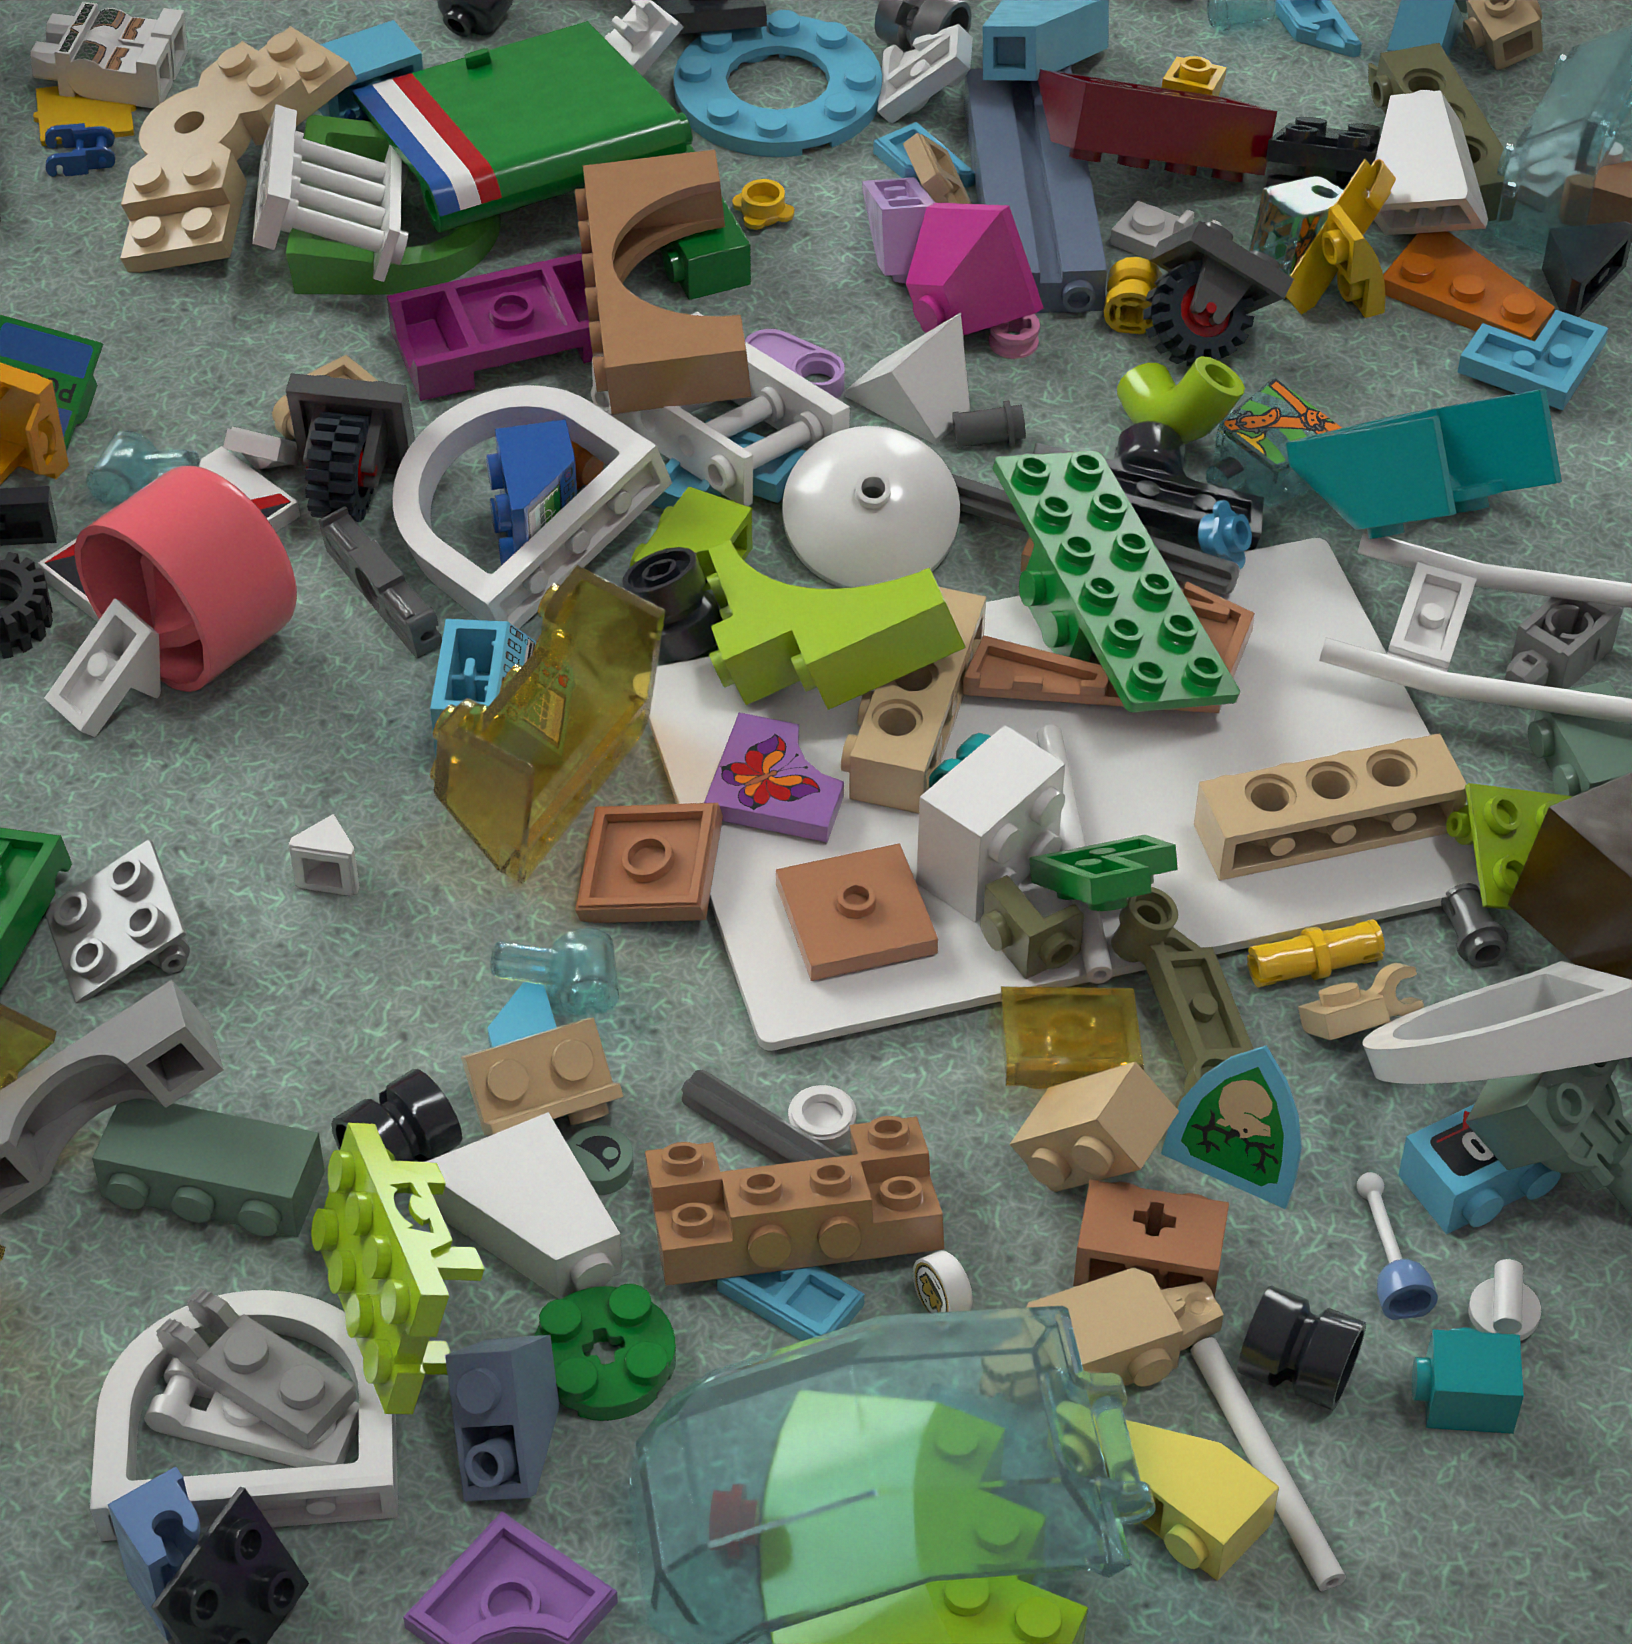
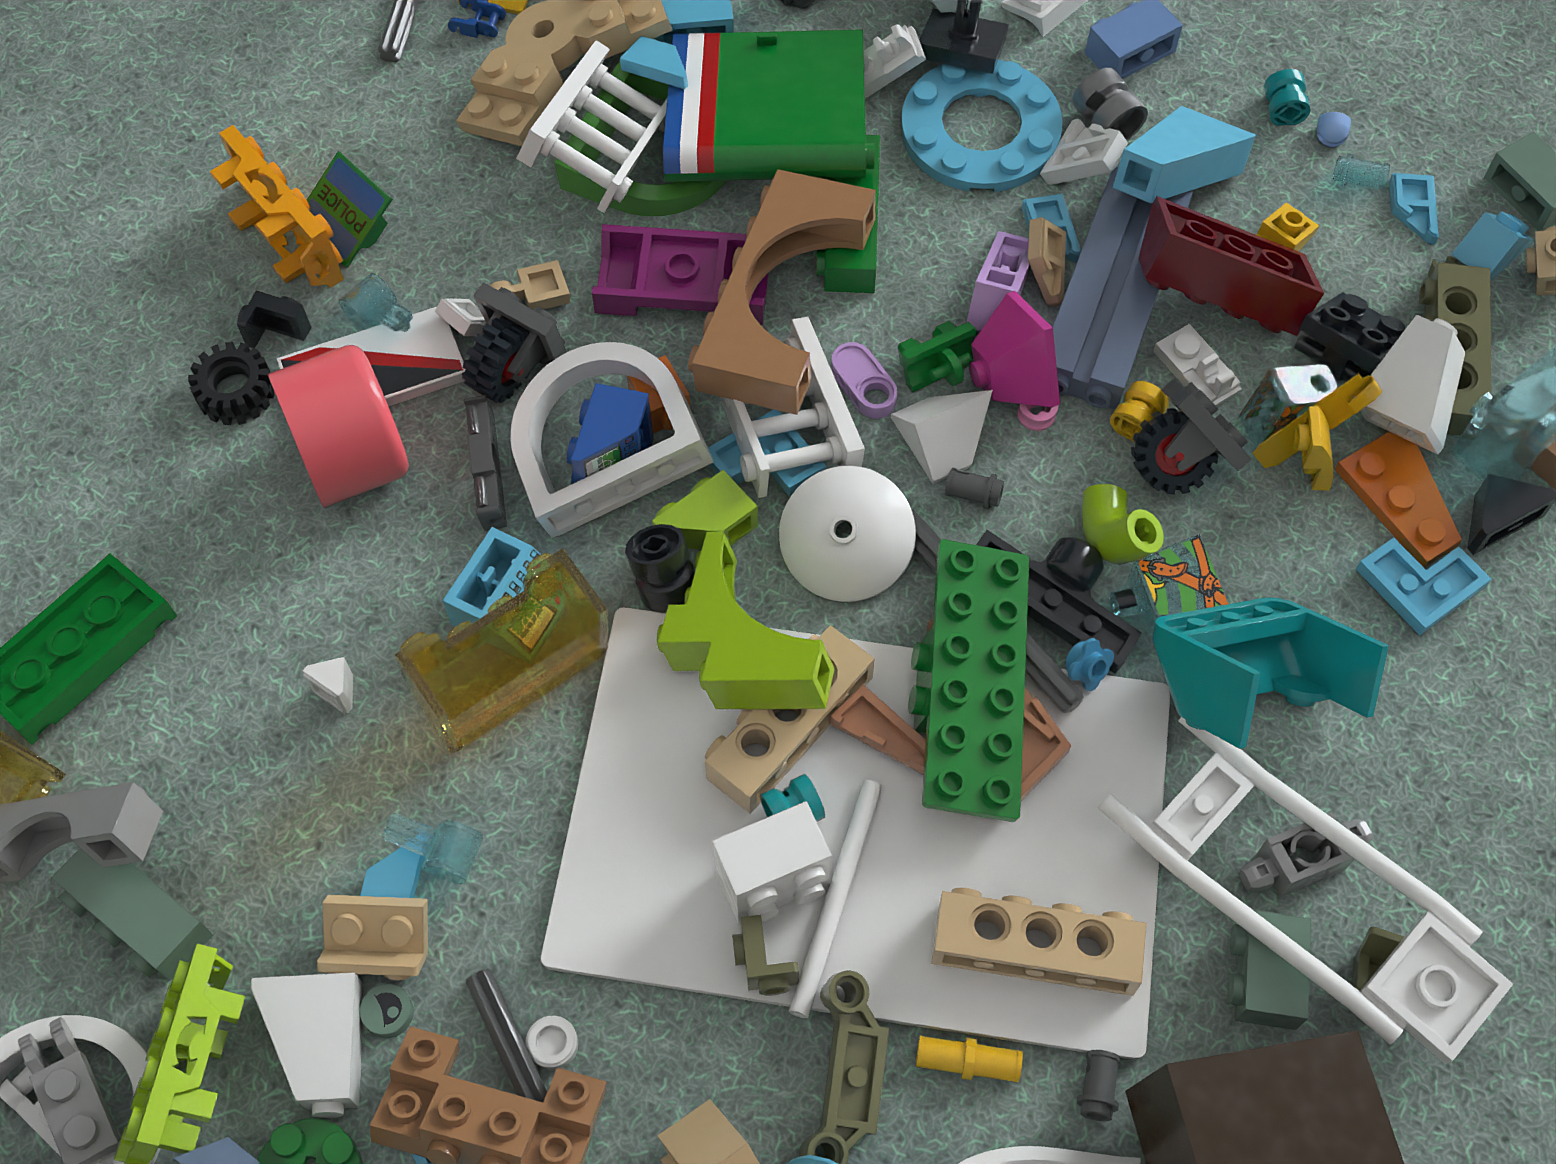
camera: 25 degrees right, 15 degrees up
white slope [44,598,161,737] -> none
light grey hinge [45,839,190,1003] -> none
black wheel [331,1069,462,1162] -> none
nougat plate [575,802,723,923] -> none
medium lavender tile [704,712,844,842] -> none
yellow plate [732,179,794,230] -> none
nougat plate [776,843,938,981] -> none
clear yellow plate [1000,986,1144,1089] -> none
green plate [1029,835,1178,911] -> none
tan plate [1298,963,1424,1040] -> none
lime hinge [1446,783,1572,910] -> none
none -> medium azure tile [620,36,688,89]
none -> green hips [898,321,976,393]

